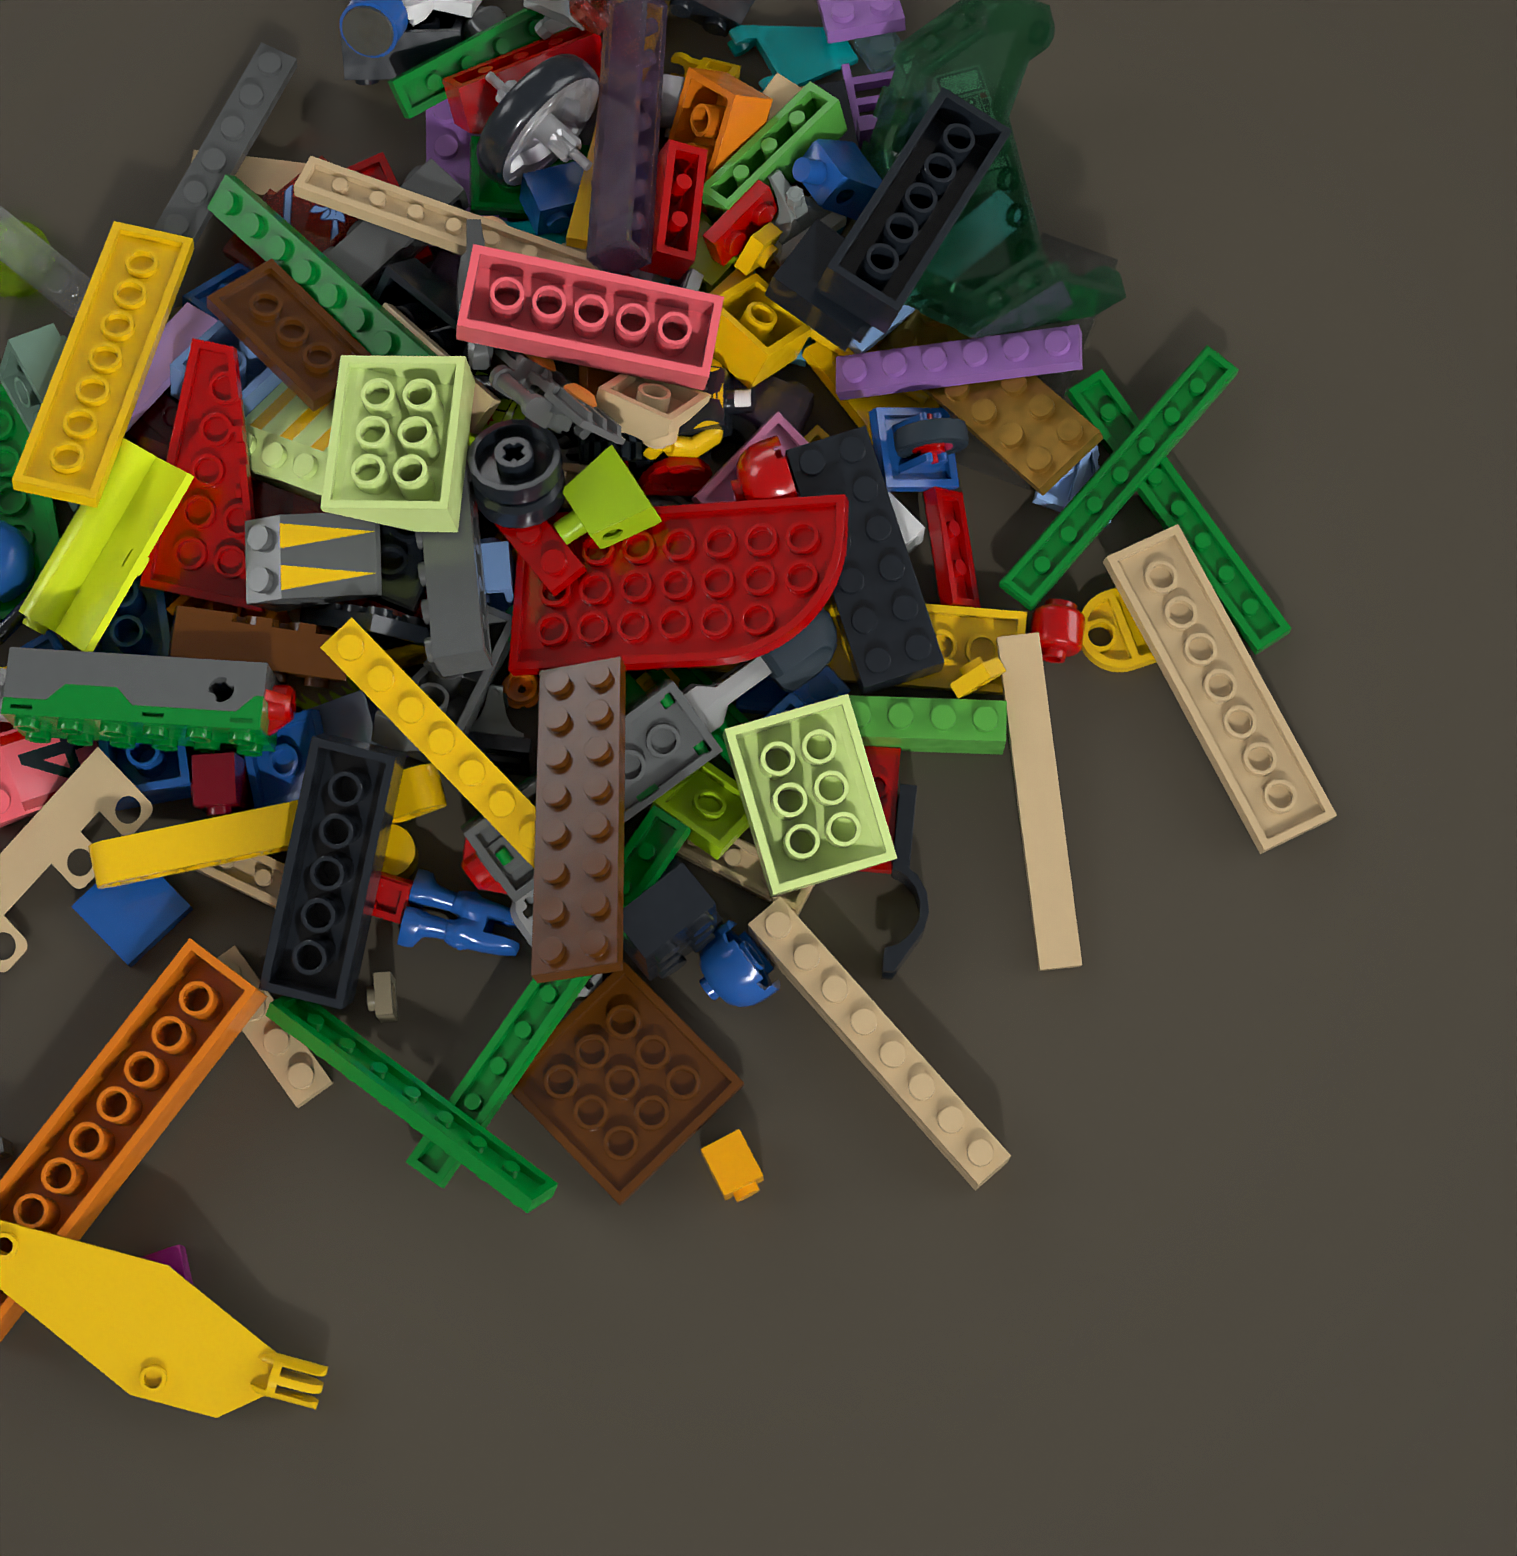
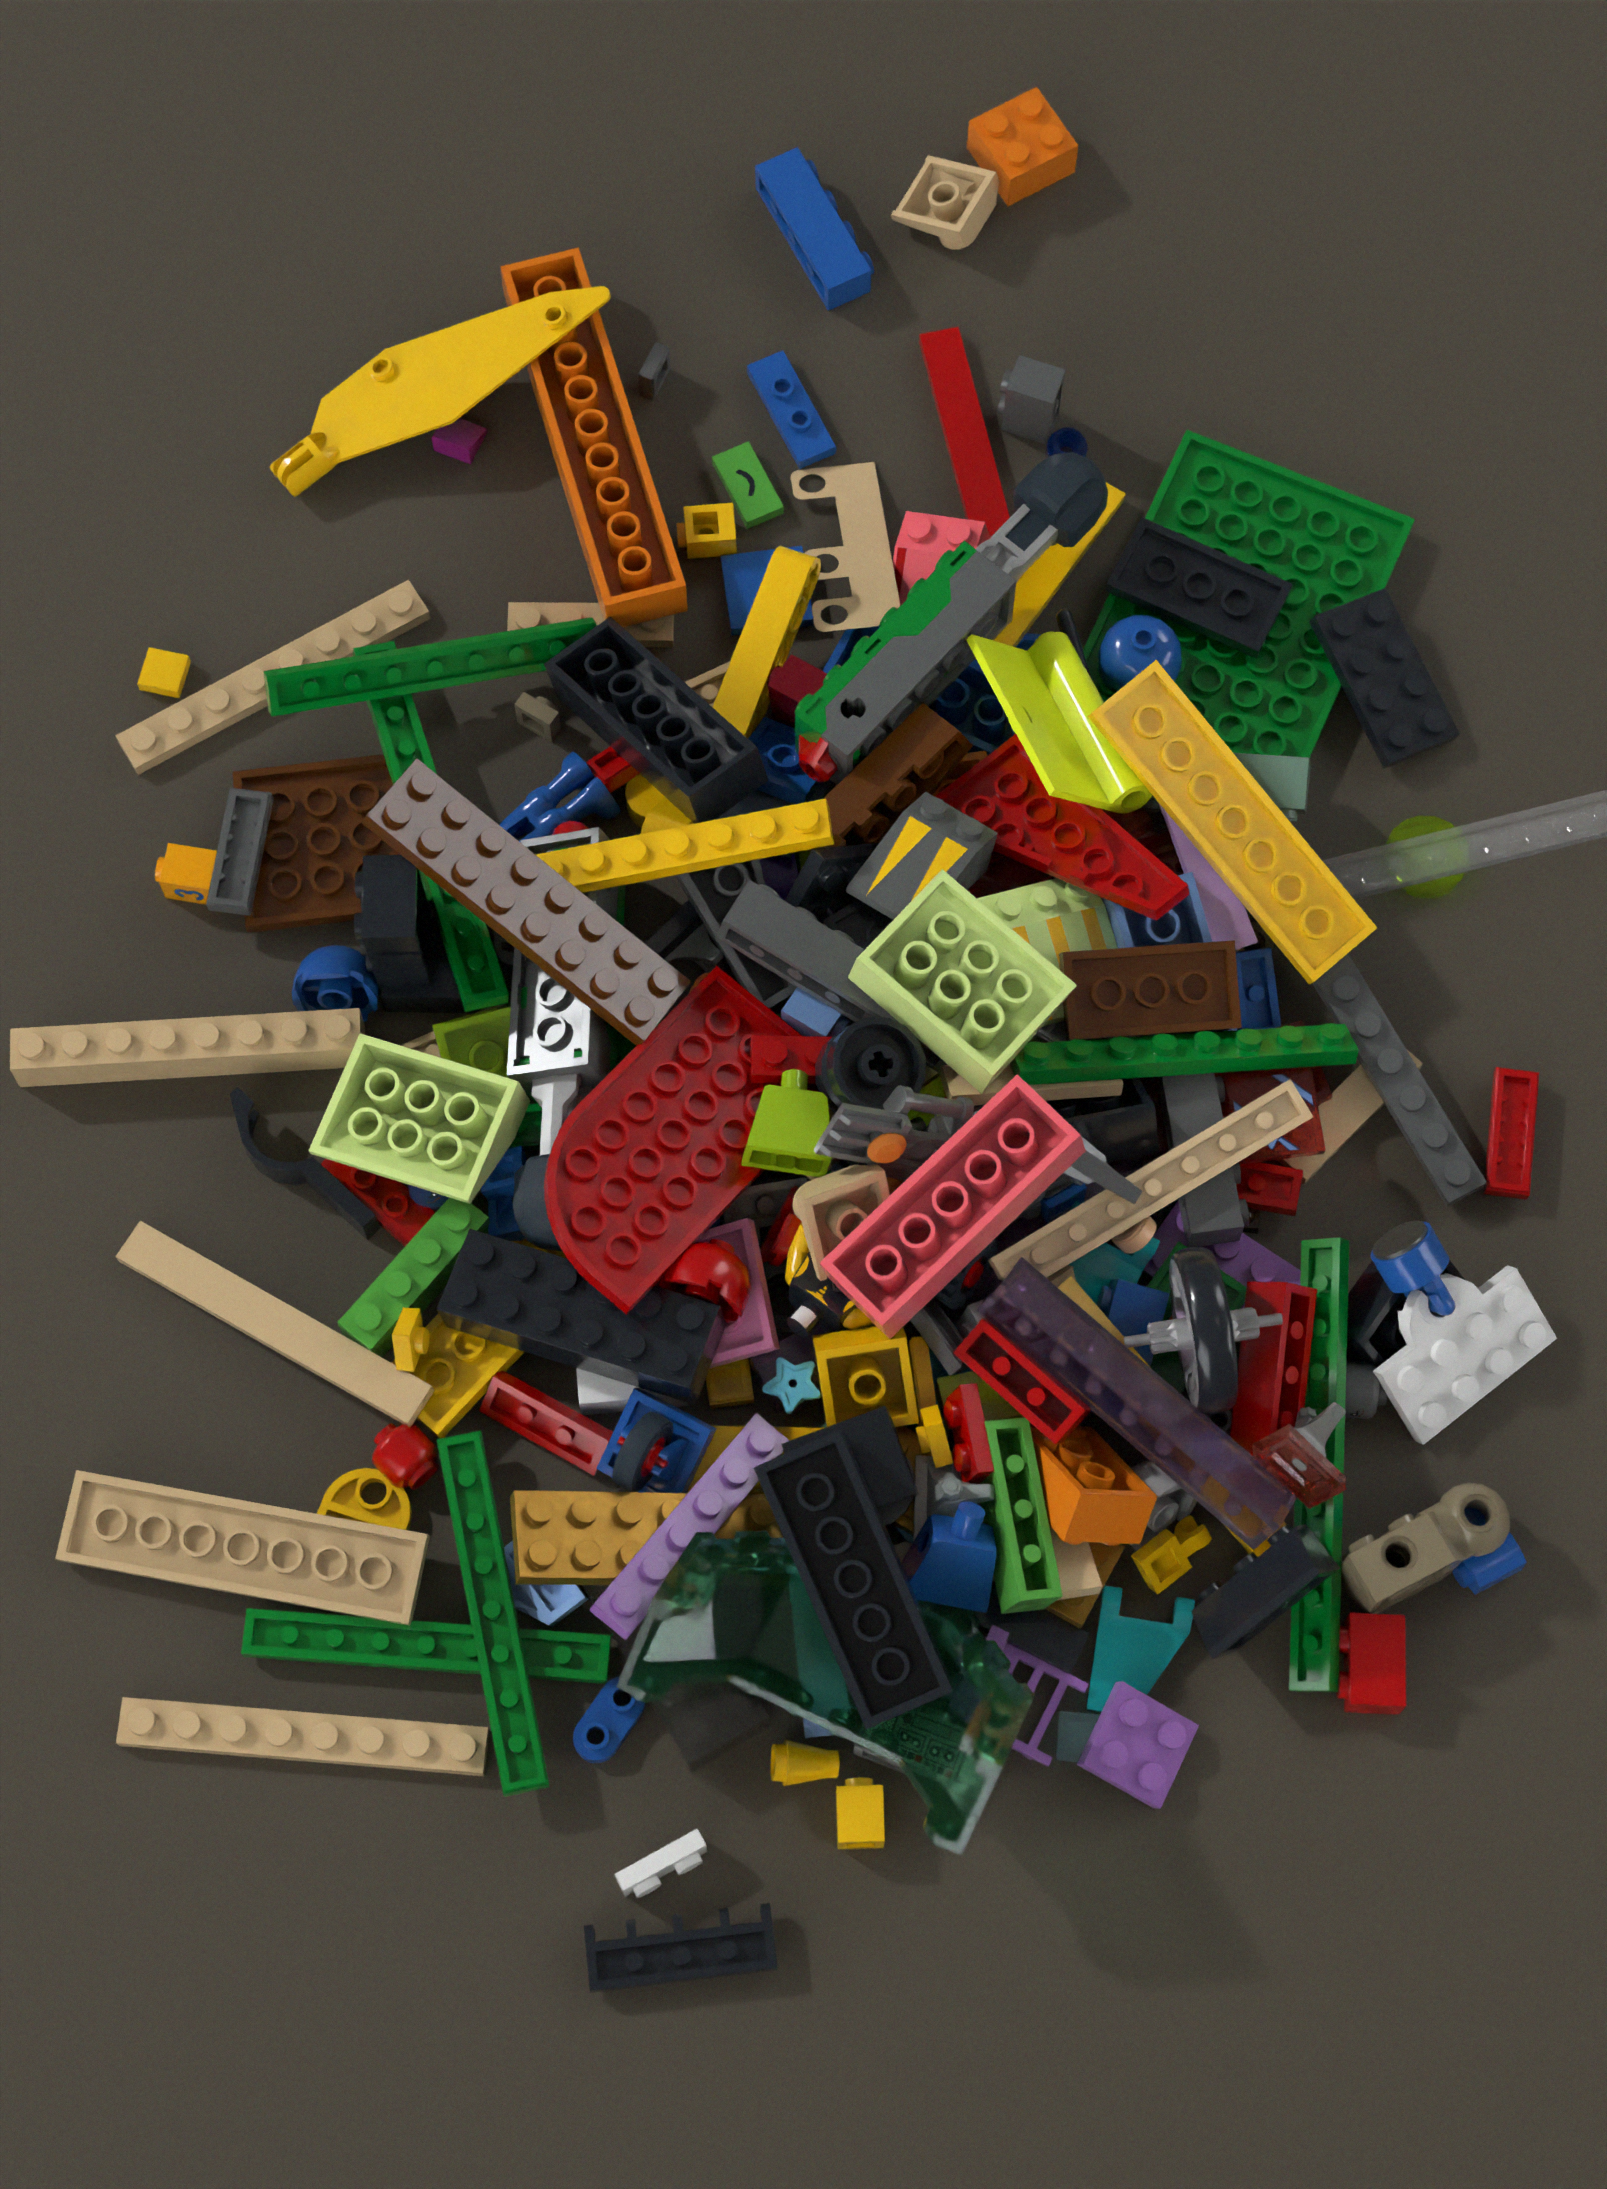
camera: 125 degrees right, 5 degrees down
none -> tan plate [115,580,430,775]
none -> tan plate [116,1697,489,1776]
none -> yellow tile [137,647,191,699]
none -> dark grey plate [206,788,274,916]
none -> blue plate [573,1676,646,1763]
none -> black hinge [584,1903,778,1993]
none -> white plate [615,1829,707,1898]
none -> yellow brick [676,503,737,559]
none -> bright green tile [712,441,784,529]
none -> medium azure plate [762,1357,821,1414]
none -> yellow cone [770,1739,839,1786]
none -> yellow brick [836,1778,885,1849]
none -> red plate [1483,1067,1539,1200]

